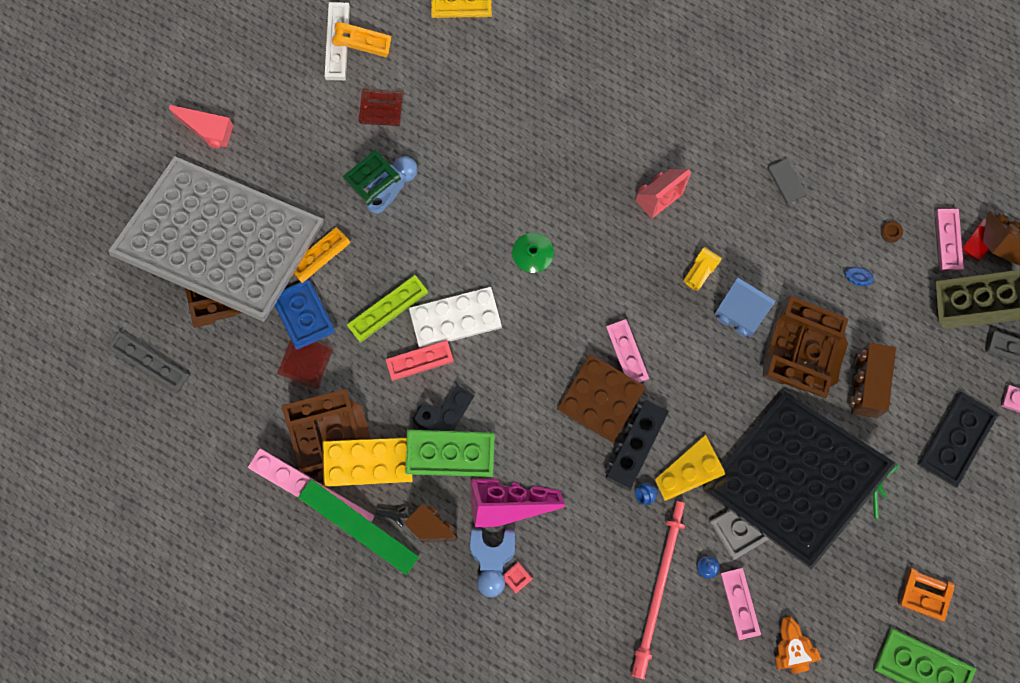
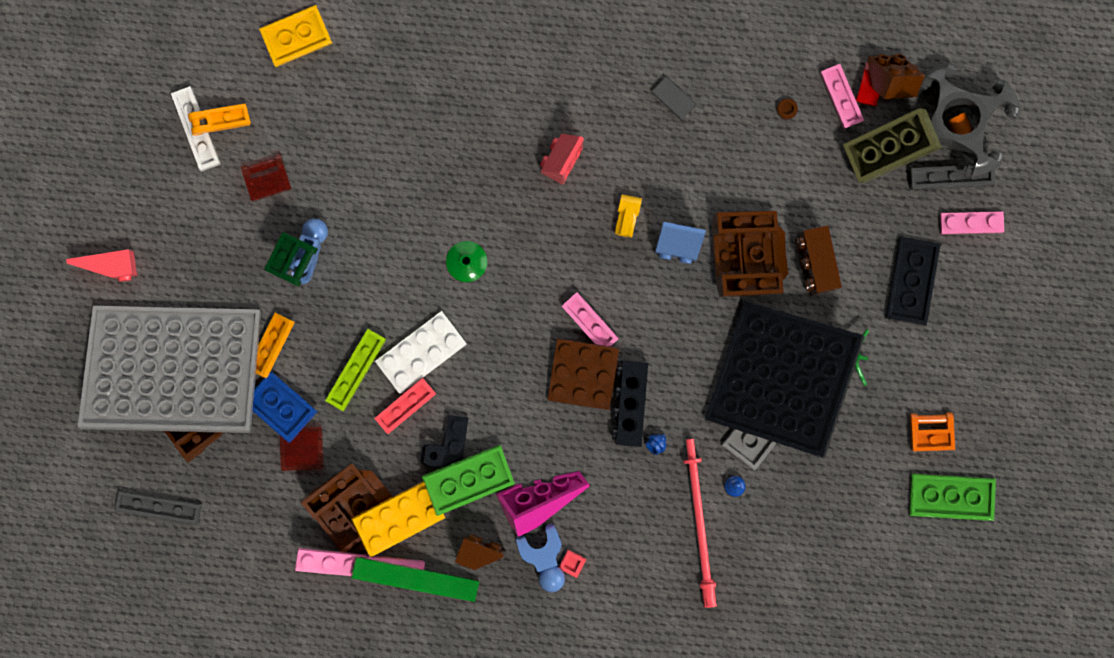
camera: 25 degrees left, 10 degrees up
black bar [376,506,408,527] -> none
yellow wing [655,435,725,501] -> none
bright pink plate [720,568,761,640] -> none
orange rock [775,616,821,674] -> none
blue piece [844,267,874,286] -> none

